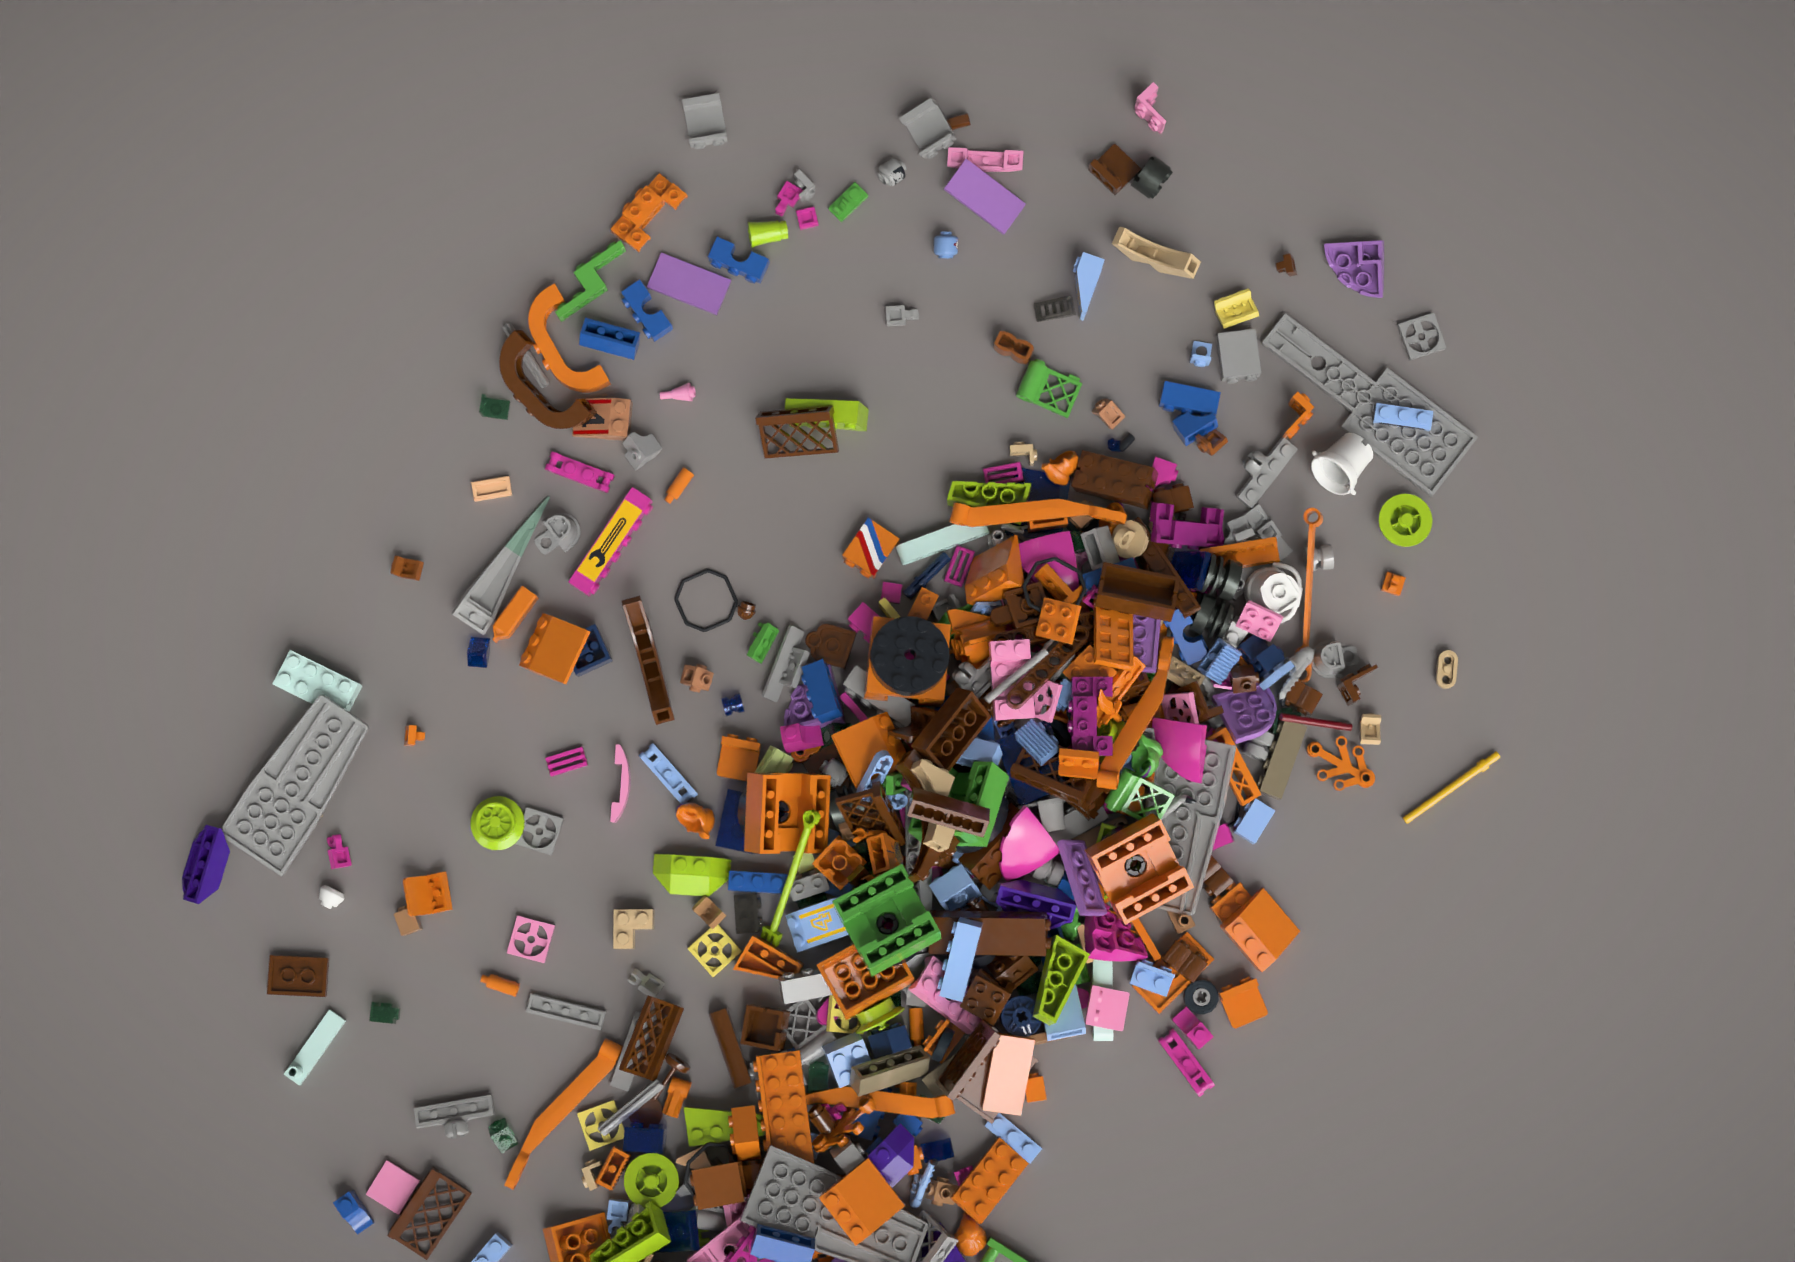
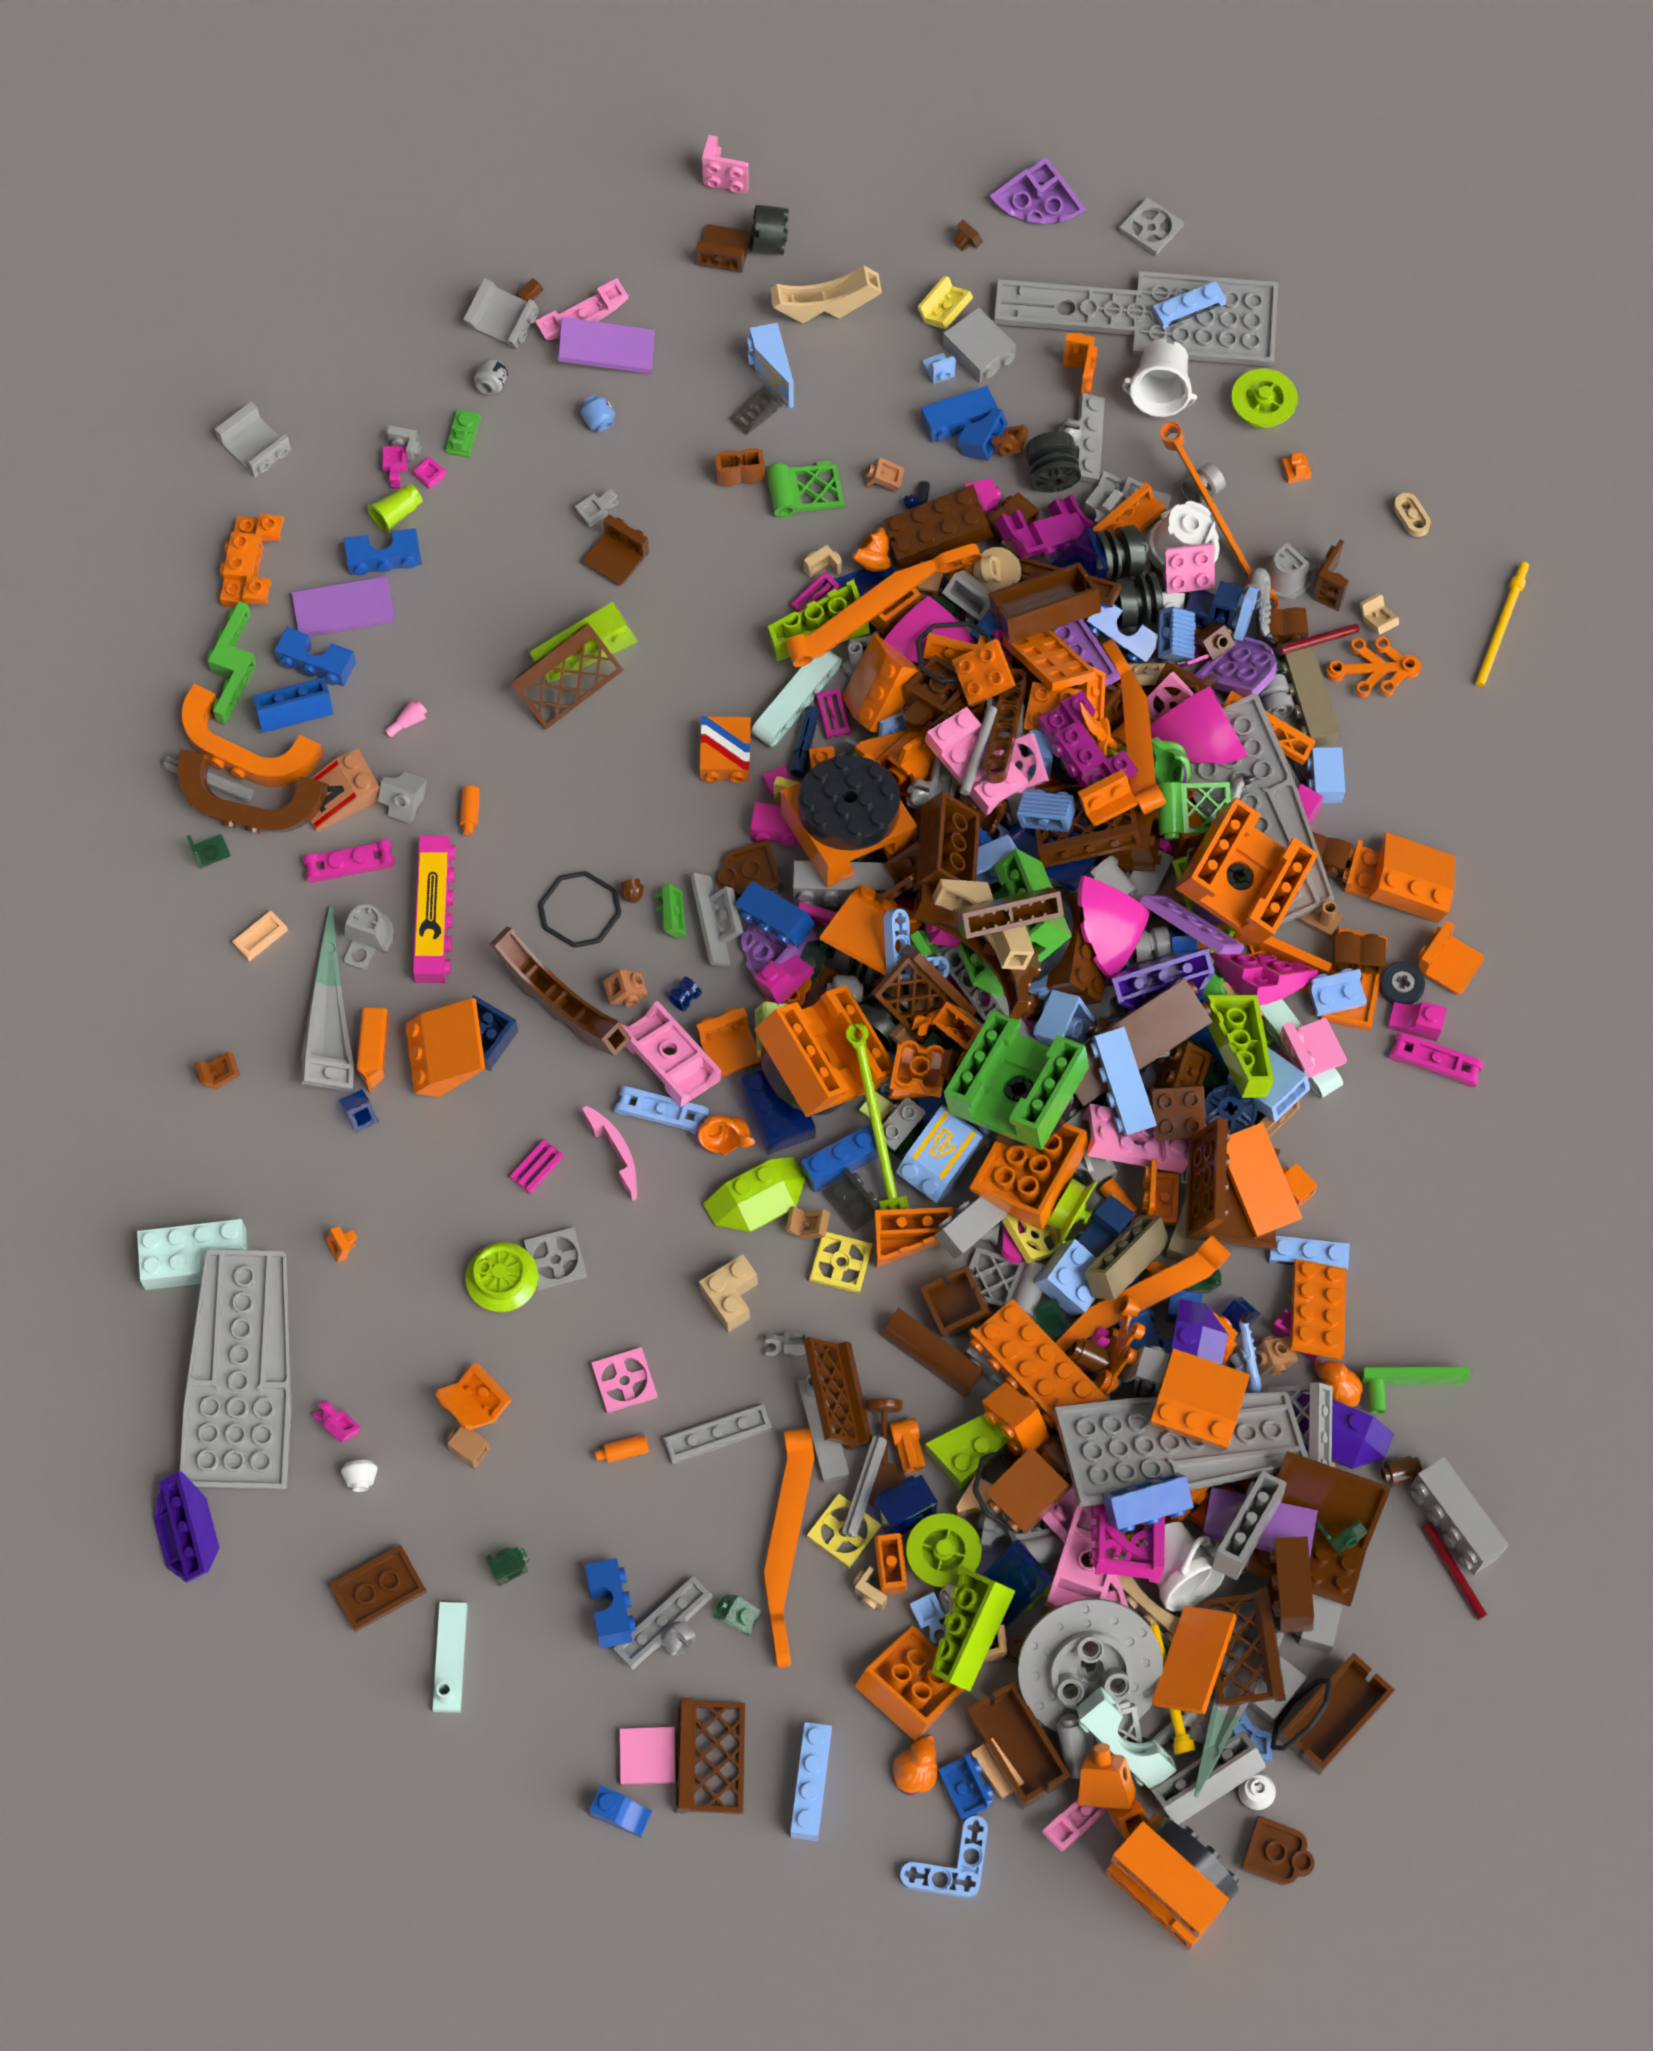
camera: 35 degrees left, 15 degrees down
black bush [931,1027,955,1062] -> none
none -> reddish brown bracket [584,514,649,586]
none -> blue arch [585,1558,636,1648]
none -> bright pink piece [621,1001,722,1107]
none -> pearl dark grey wheel [1025,431,1081,493]

